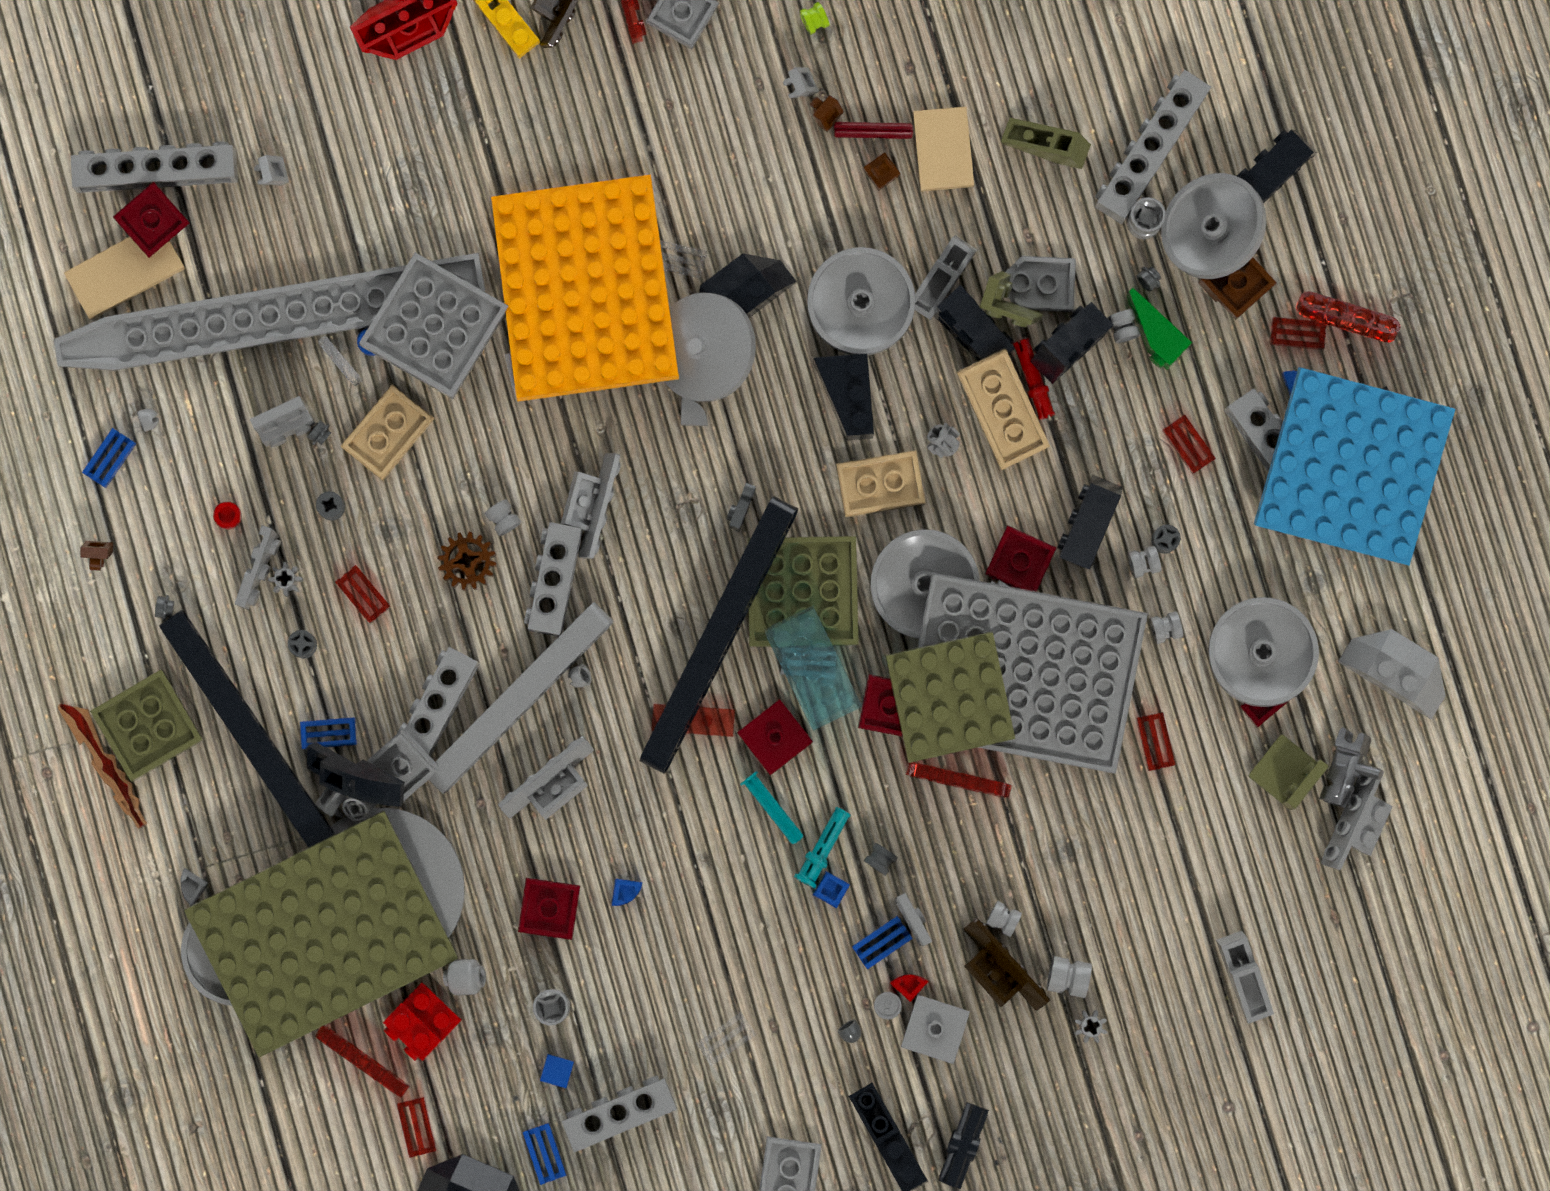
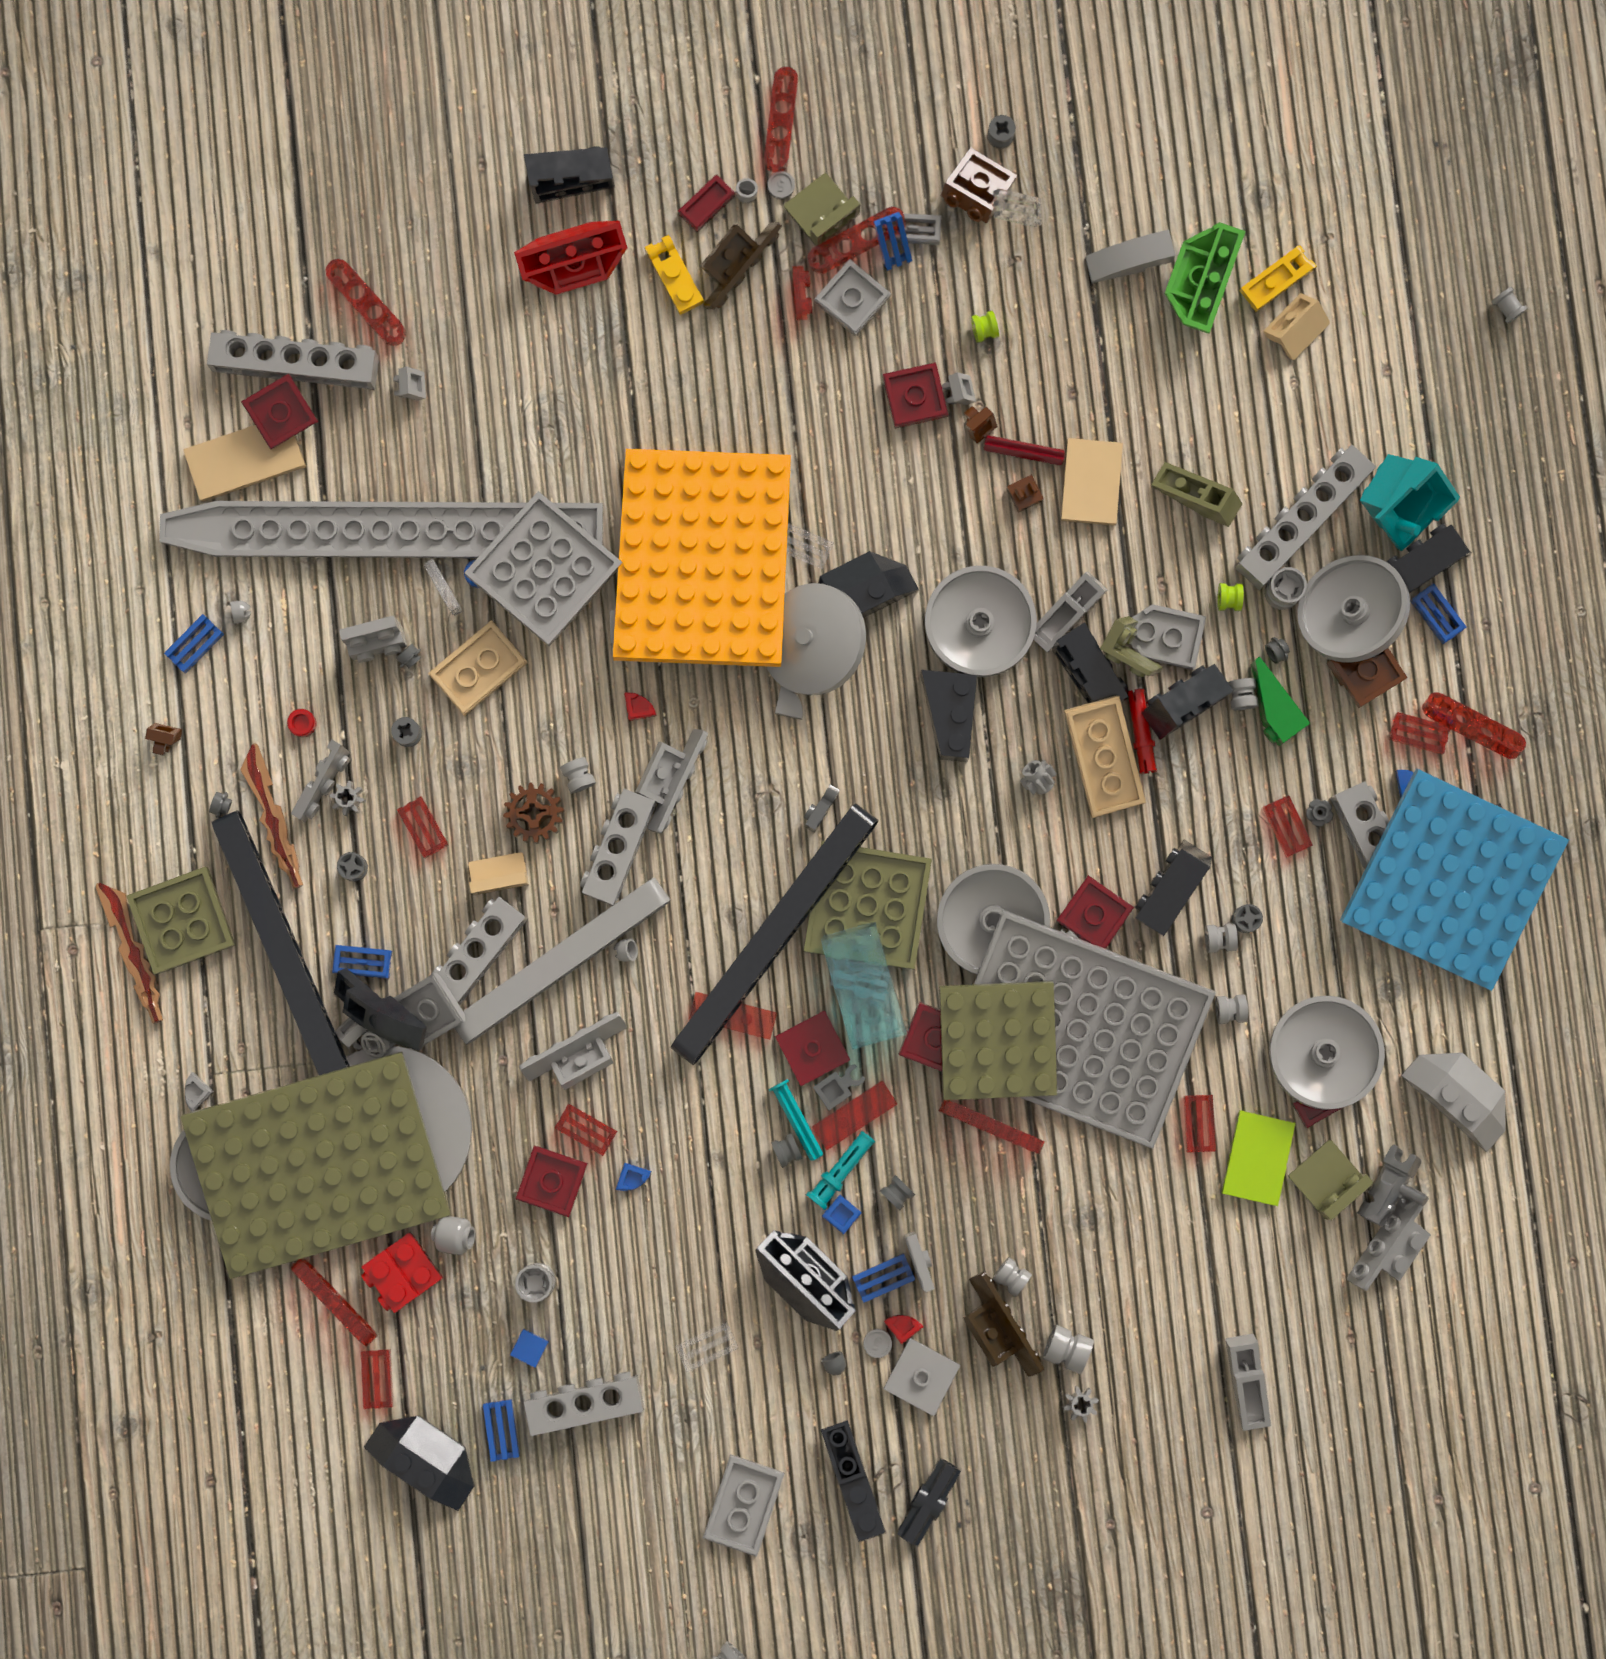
camera: 15 degrees right, 0 degrees up
tan tile [836,450,925,518] -> none
none -> medium nougat sword [240,743,303,889]
none -> clear red beam [326,259,406,346]
none -> tan panel [468,852,529,895]
none -> clear red tile [554,1103,618,1156]
none -> red tile [624,692,657,721]
none -> black wedge [755,1230,856,1331]
none -> dark grey wheel [771,1133,803,1168]
none -> clear red tile [812,1080,898,1150]
none -> dark grey plate [813,1064,865,1110]
none -> dark red plate [882,362,949,429]
none -> lime wheel [1217,583,1244,611]
none -> lime tile [1221,1110,1296,1206]
none -> dark grey plate [1306,799,1333,827]
none -> teal piece [1360,454,1460,551]
none -> blue tile [1410,583,1467,645]

